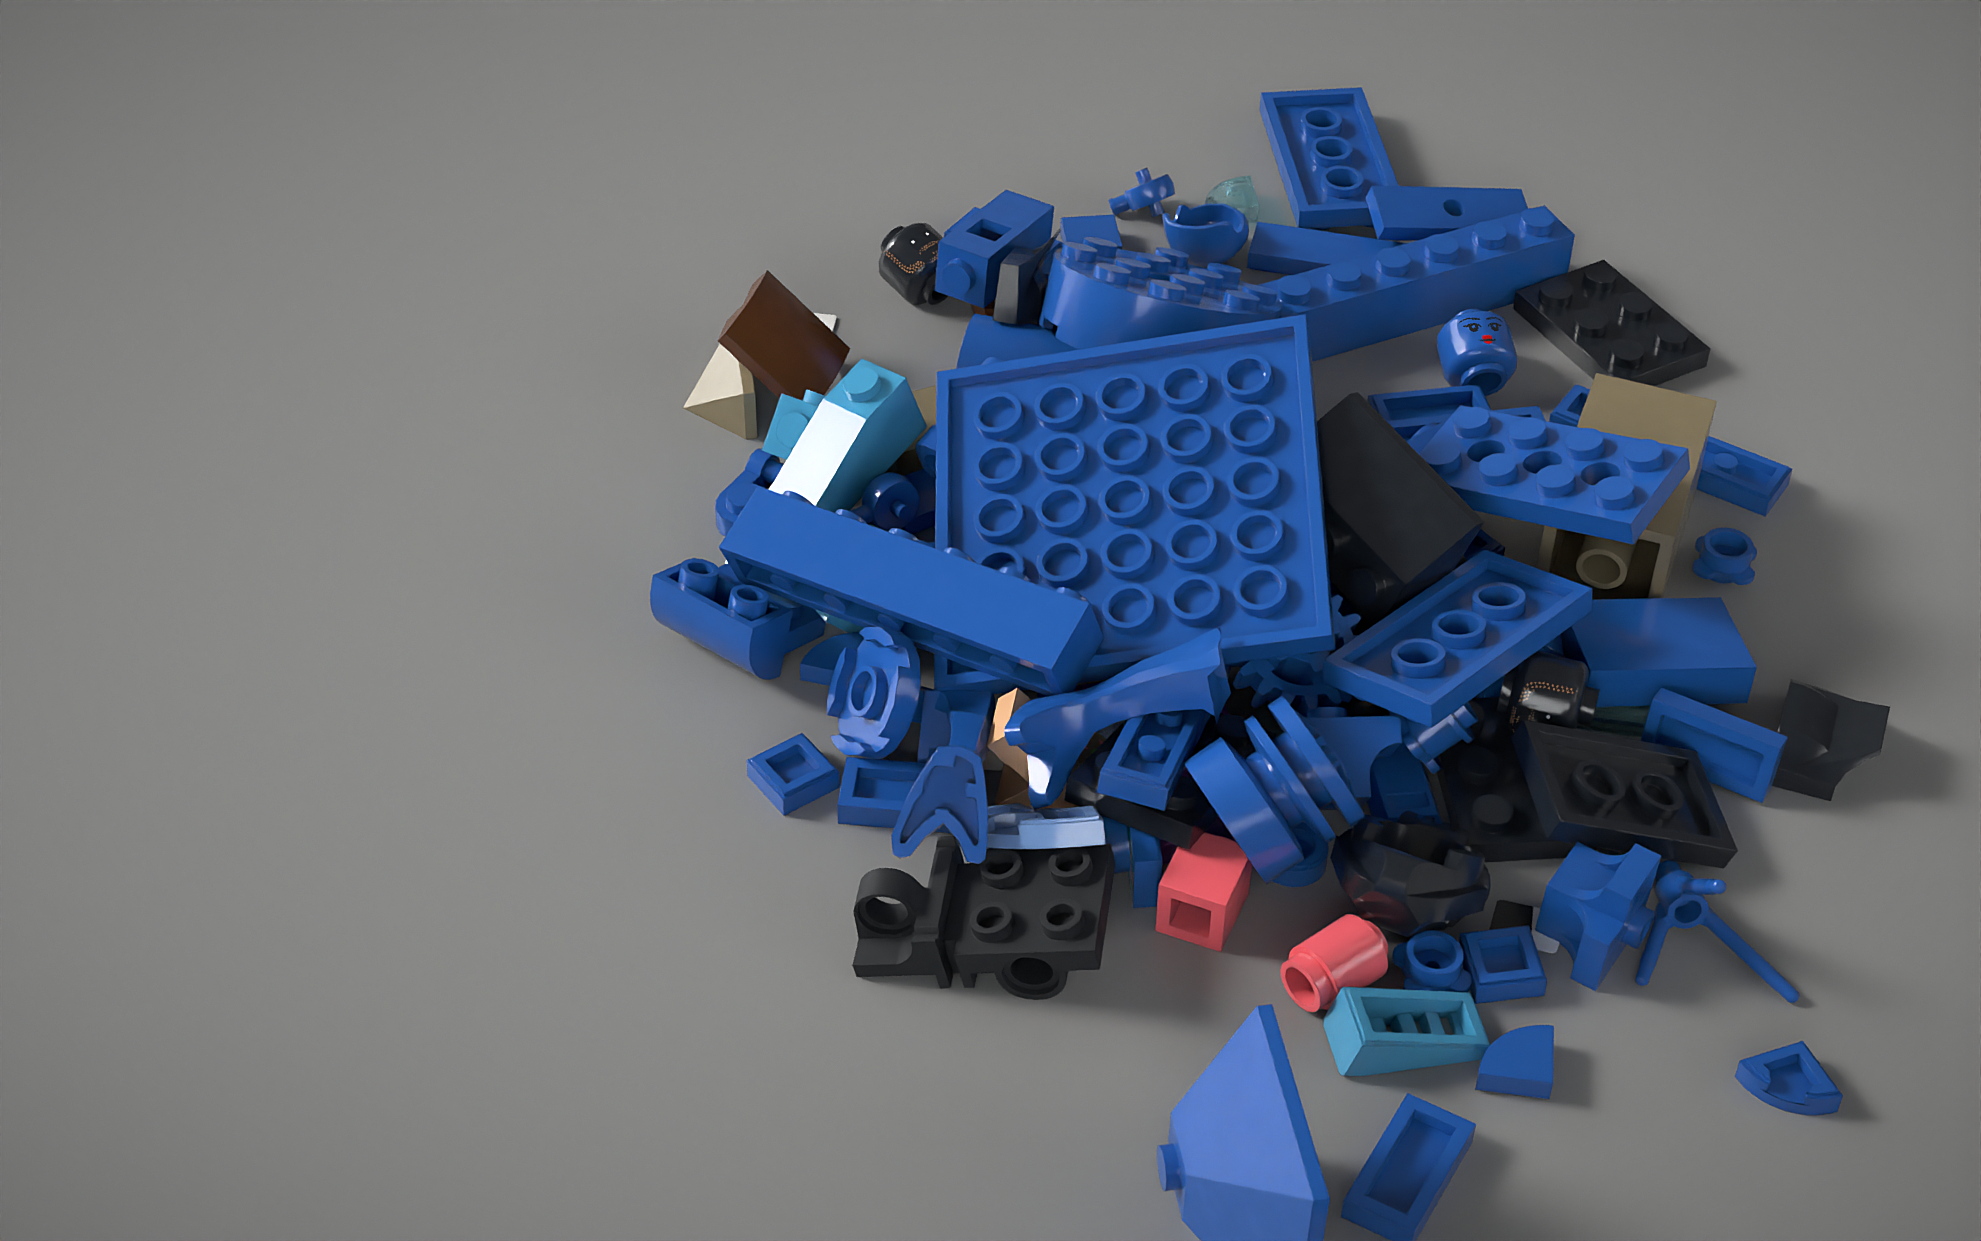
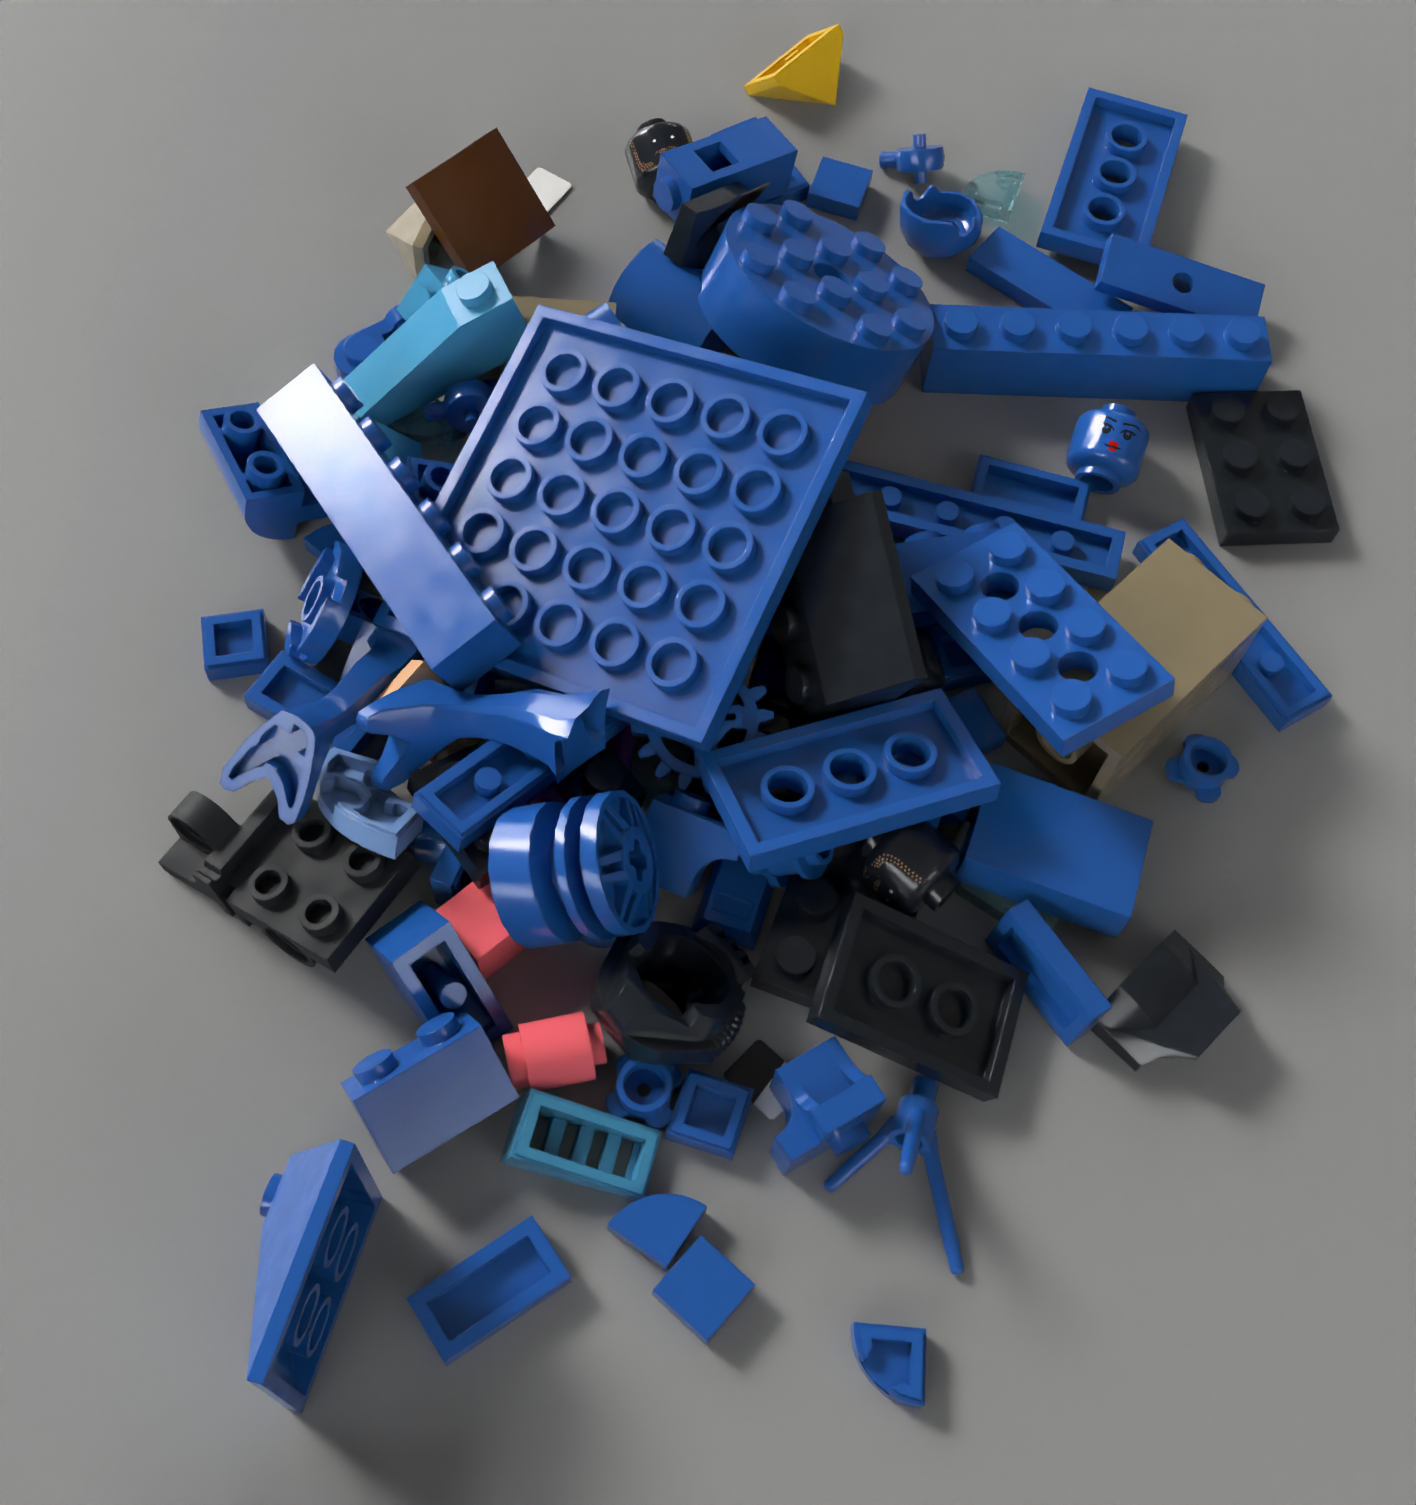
camera: 20 degrees right, 20 degrees up
none -> blue brick [341,1010,519,1174]
none -> blue slope [364,900,513,1044]
none -> blue tile [652,1235,755,1345]
none -> yellow slope [743,24,844,106]

